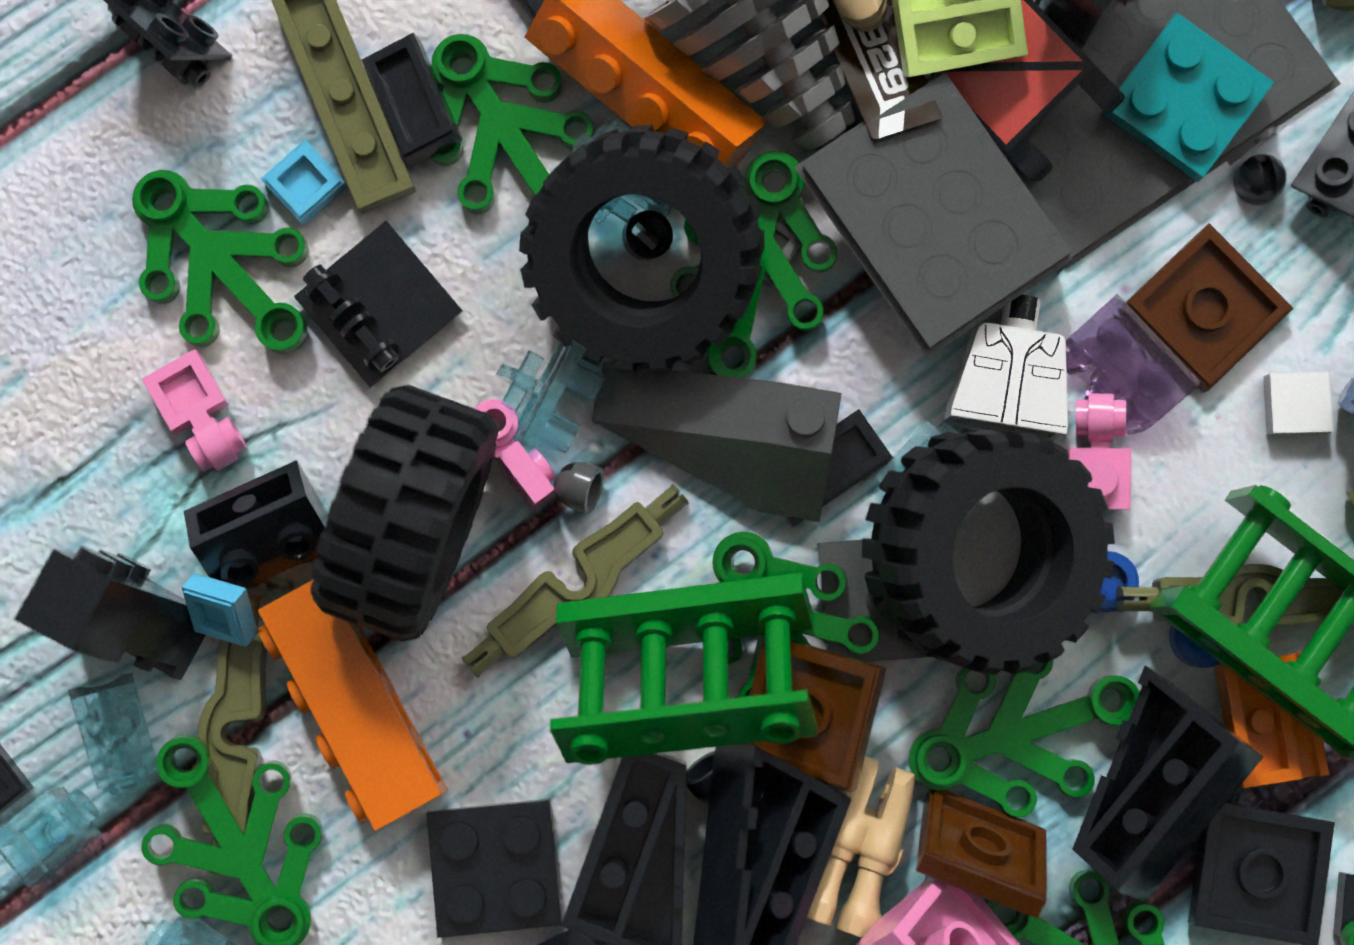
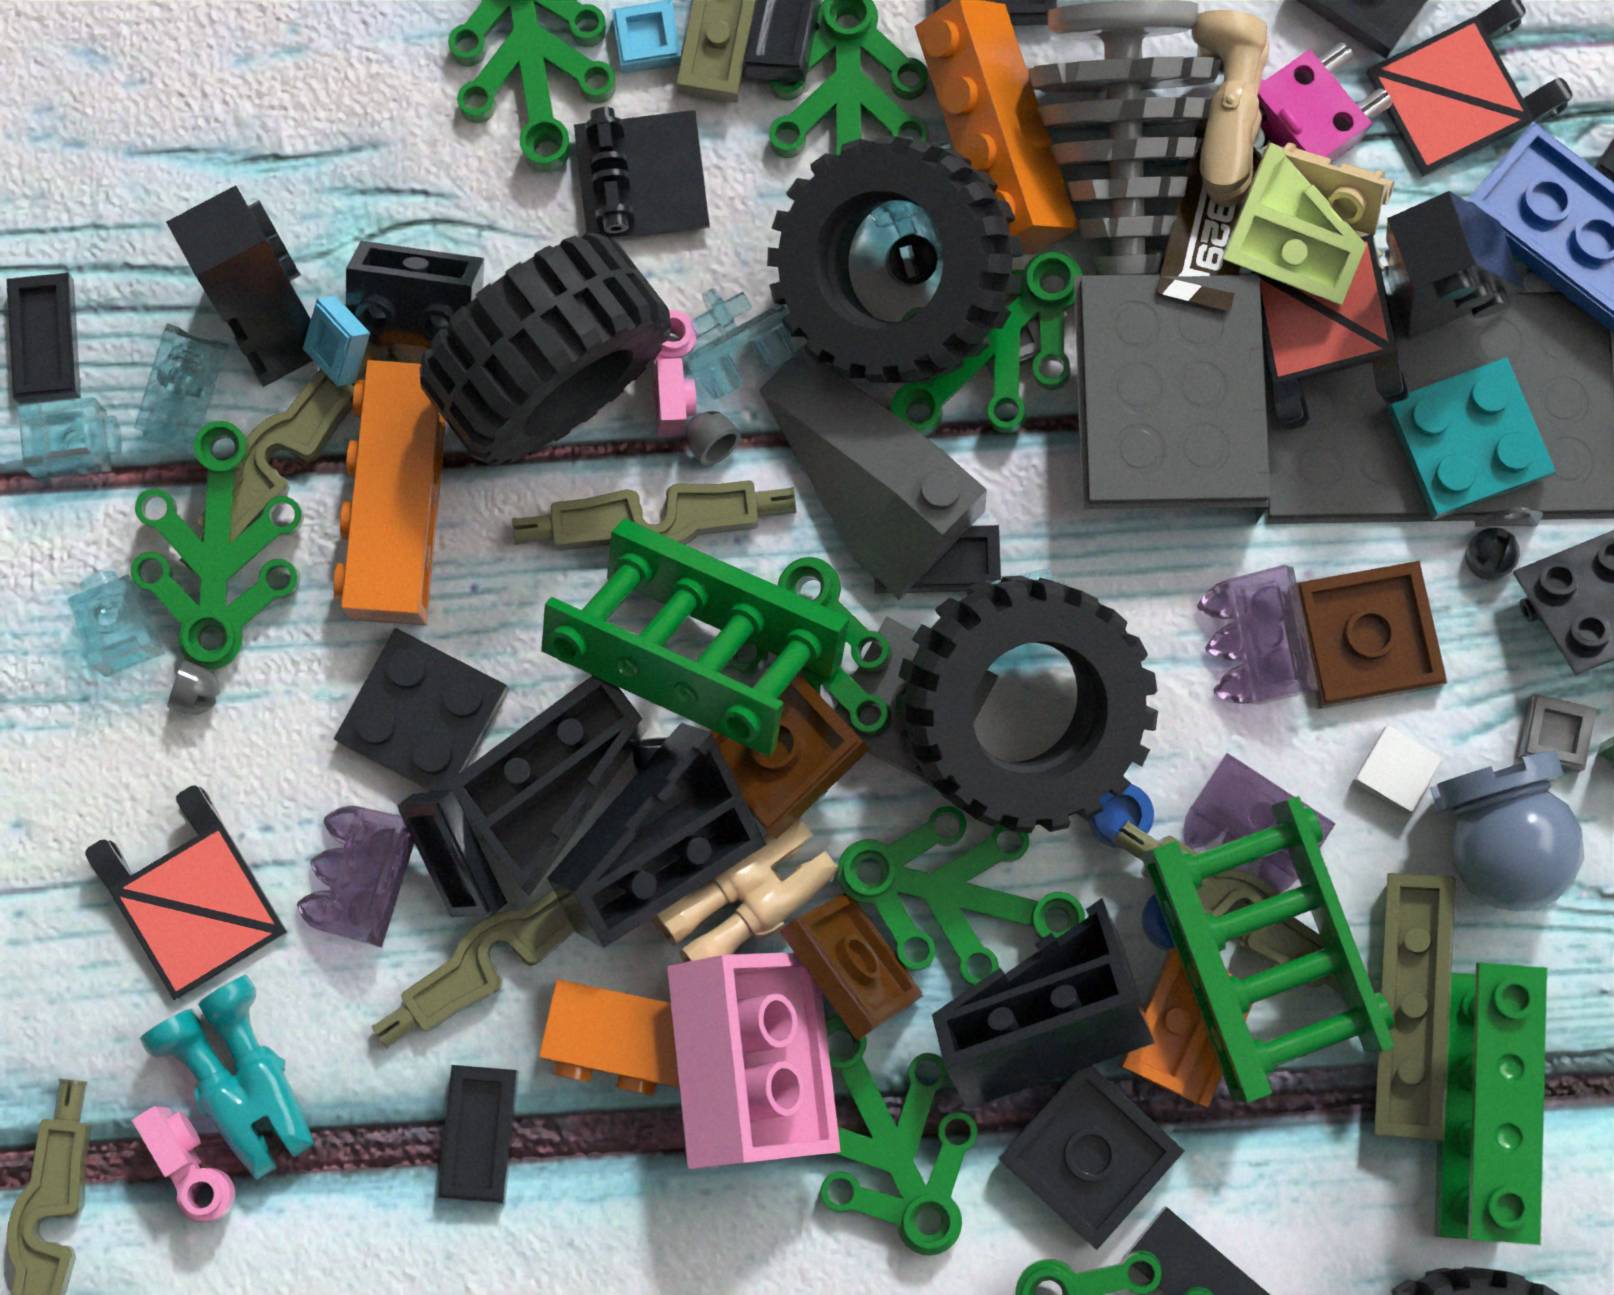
camera: 35 degrees right, 5 degrees down
bright pink plate [142,349,247,472] -> none
white torso [942,294,1068,441] -> none
bright pink plate [1069,393,1132,510] -> none
none -> clear purple plate [1183,753,1336,894]

